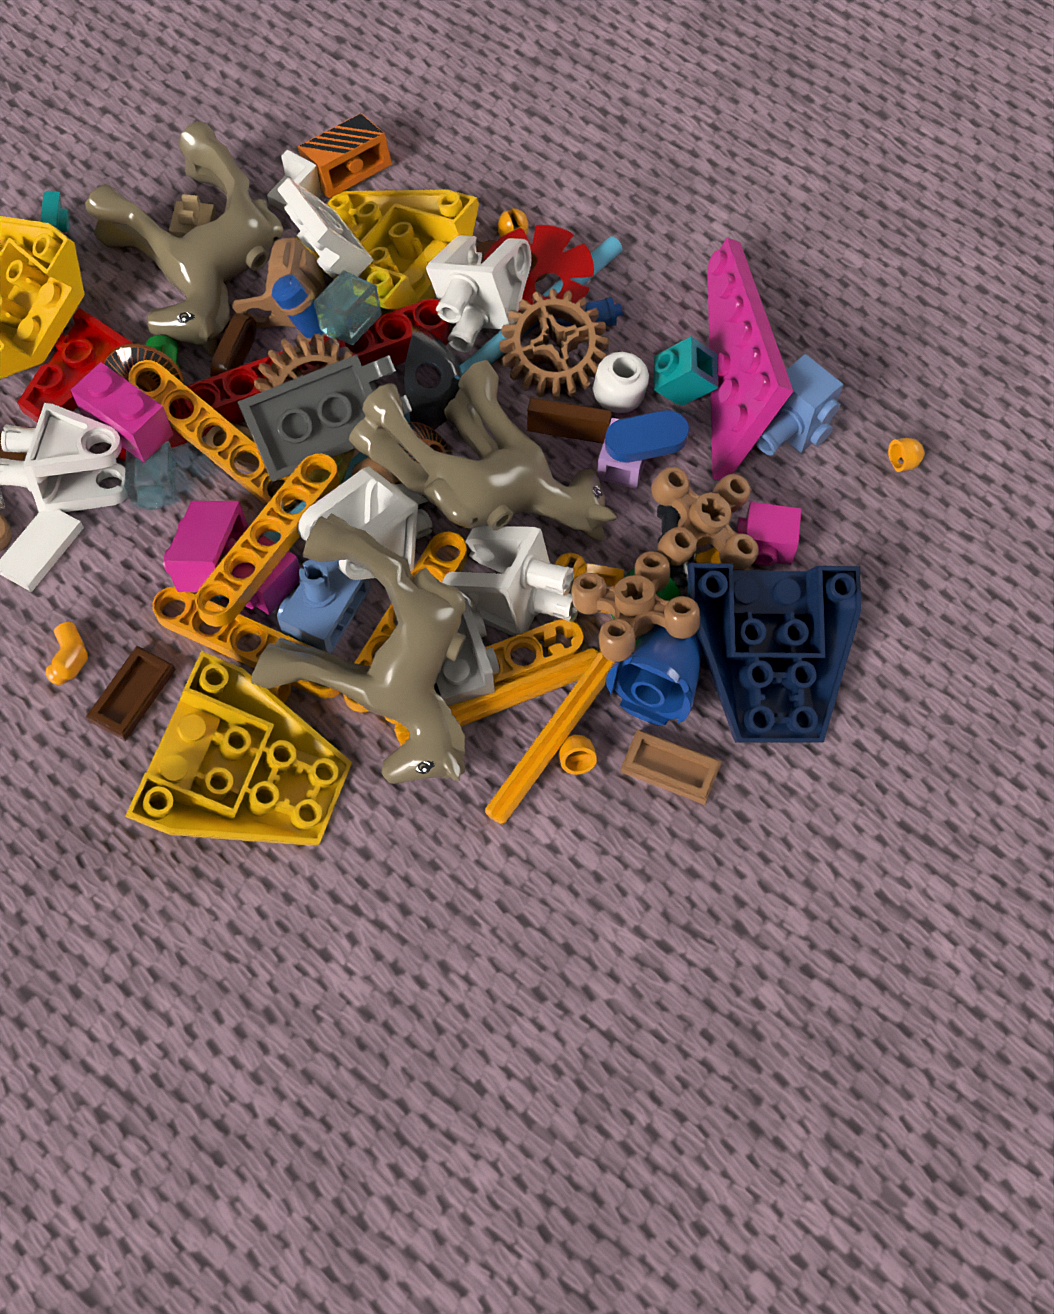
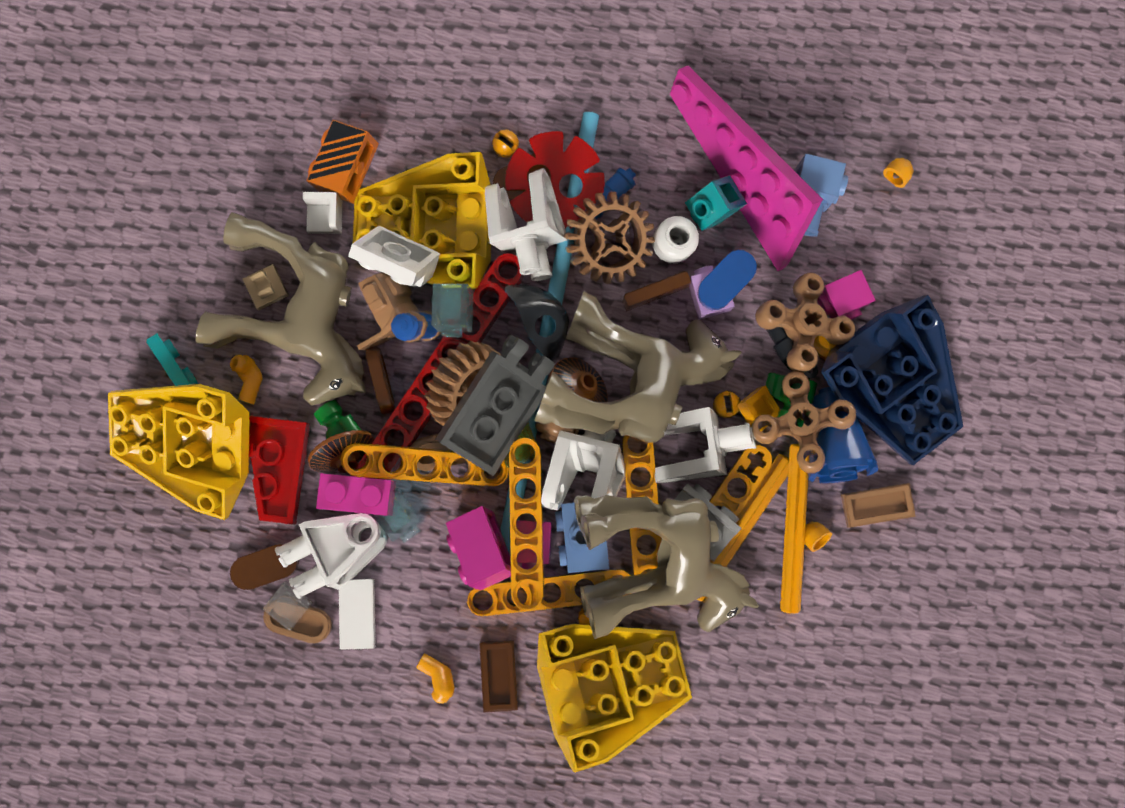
camera: 35 degrees left, 20 degrees up
none -> light orange arm [230,354,263,405]

